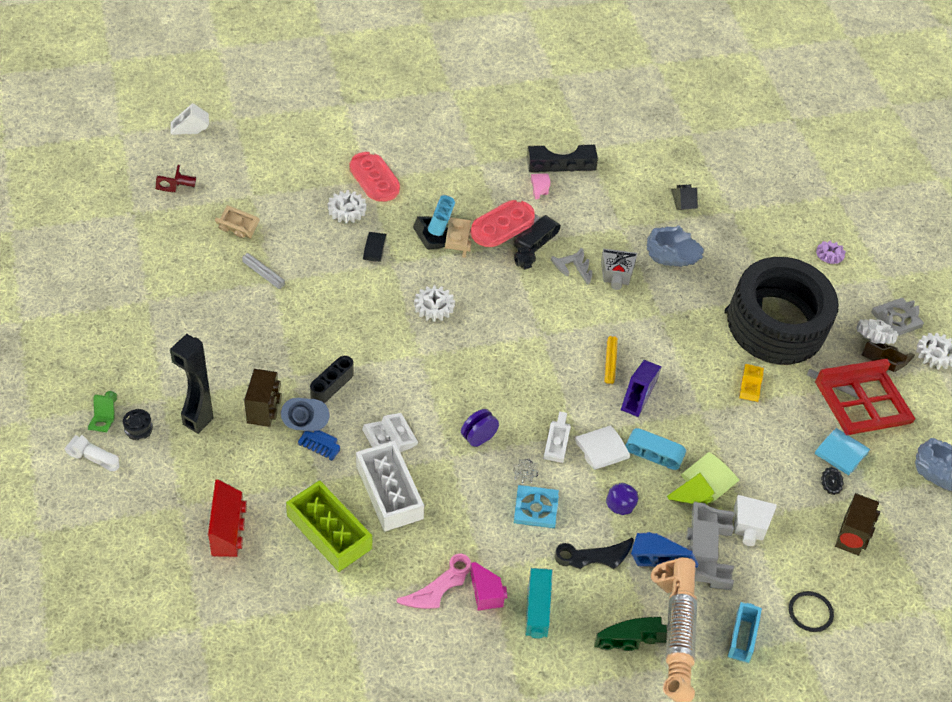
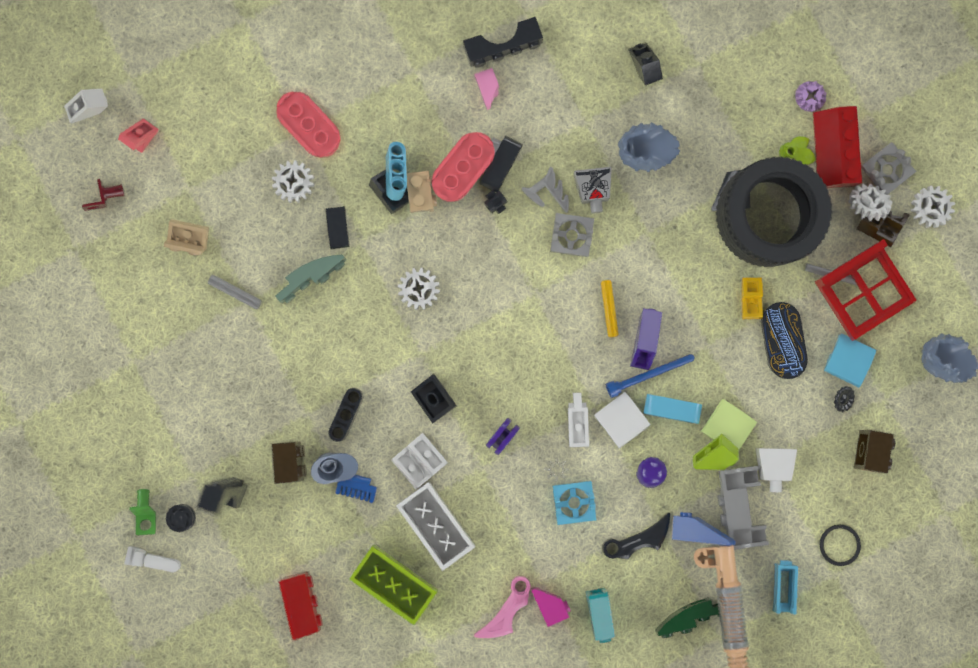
camera: 10 degrees left, 35 degrees up
none -> coral slope [118,118,159,153]
none -> sand green slope [275,255,346,304]
none -> black slope [411,374,457,424]
none -> light grey piece [550,213,594,257]
none -> blue piece [605,354,695,398]
none -> black tile [761,302,808,379]
none -> red slope [813,106,862,188]

